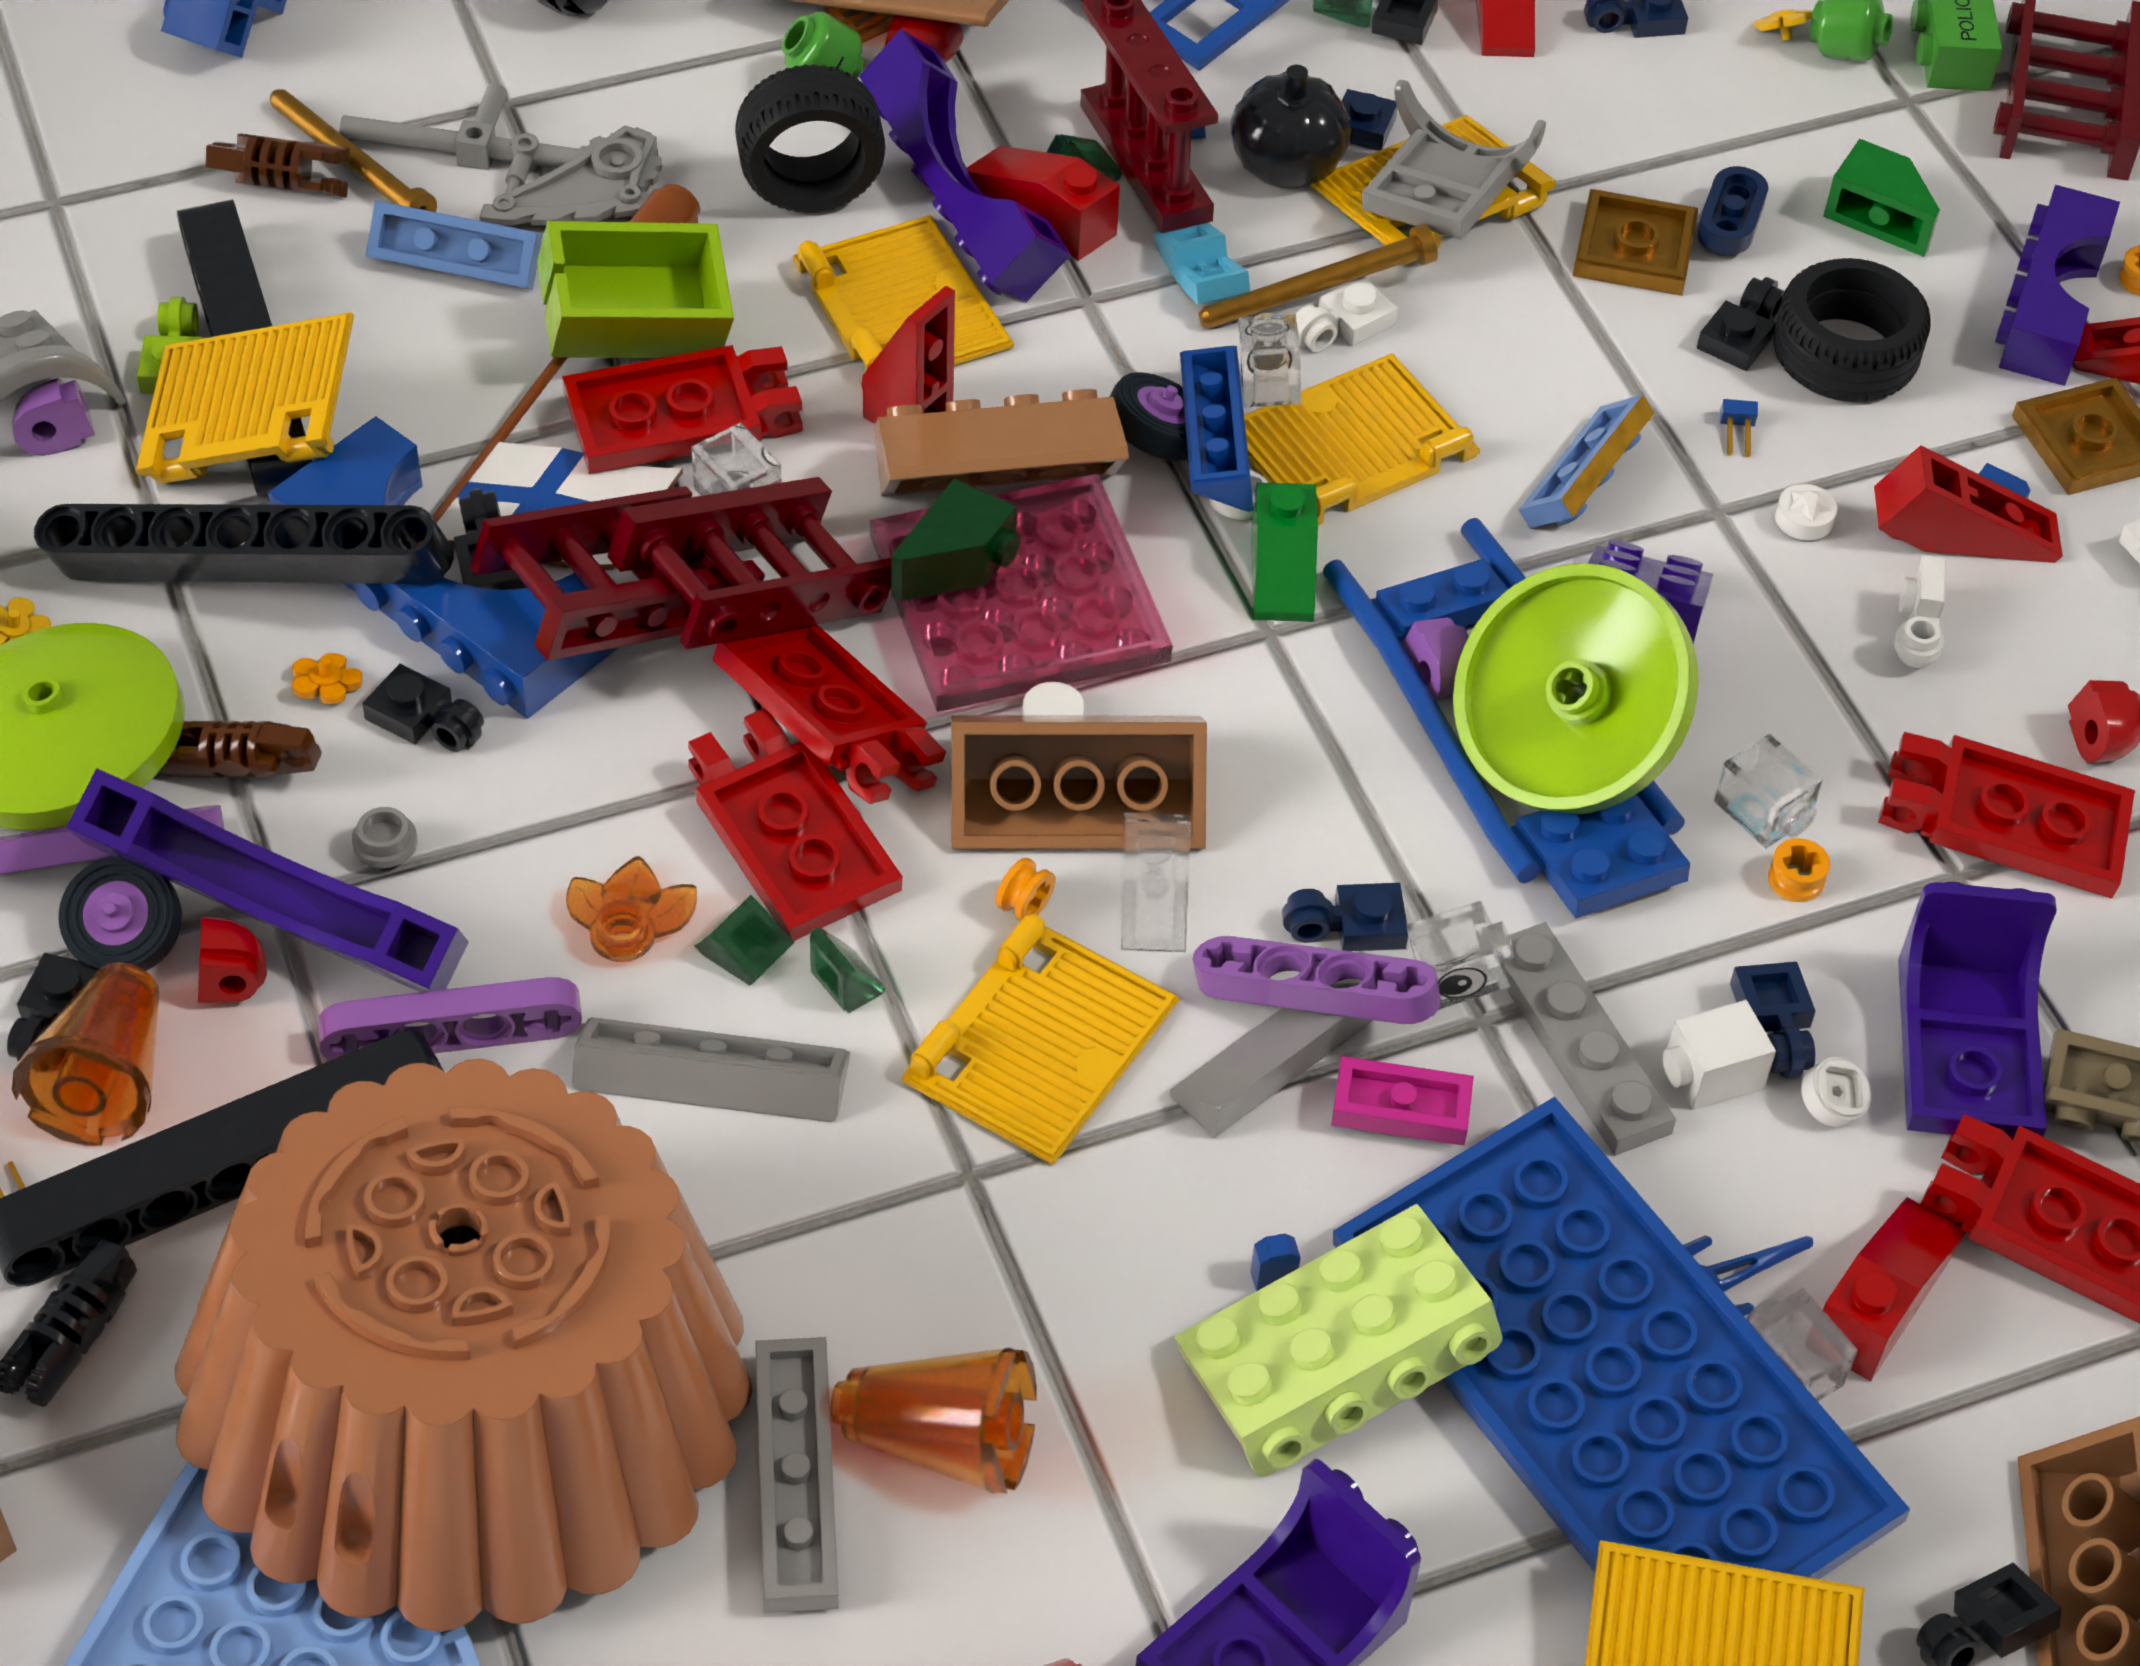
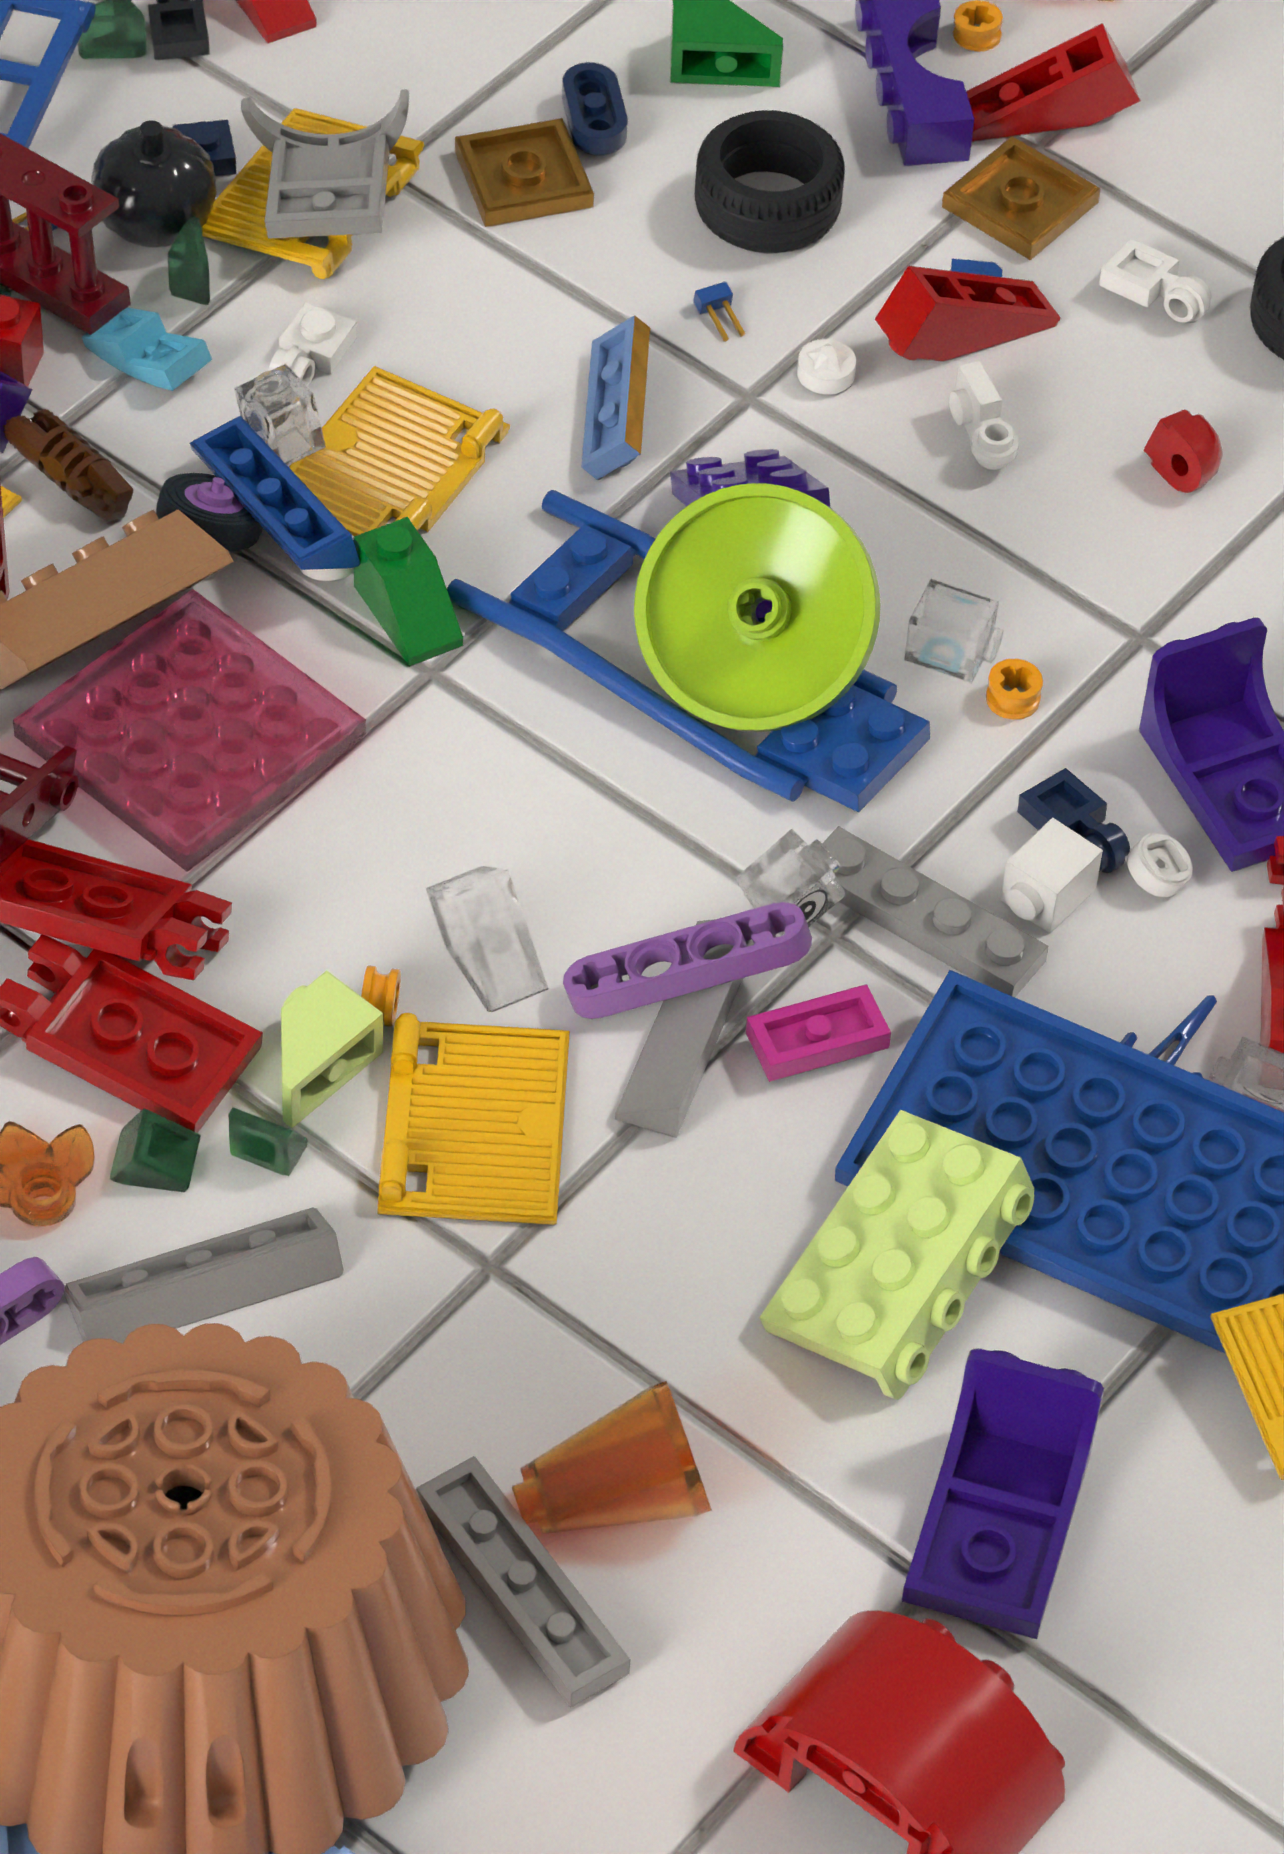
camera: 30 degrees left, 0 degrees up
dark green slope [891,479,1021,601] -> none
medium nougat slope [951,715,1207,849] -> none
white tile [1022,682,1085,715] -> none
pearl gold bar [1198,223,1438,328] -> none
blue piece [1250,1233,1301,1291] -> none
dark blue plate [1282,882,1409,951] -> none
medium lavender piece [1402,617,1469,701] -> none
black plate [1697,277,1785,371] -> none
red tile [1878,732,2135,899] -> none
none -> reddish brown hinge [3,409,133,522]
none -> clear green slope [167,216,210,305]
none -> yellowish green slope [281,971,383,1128]

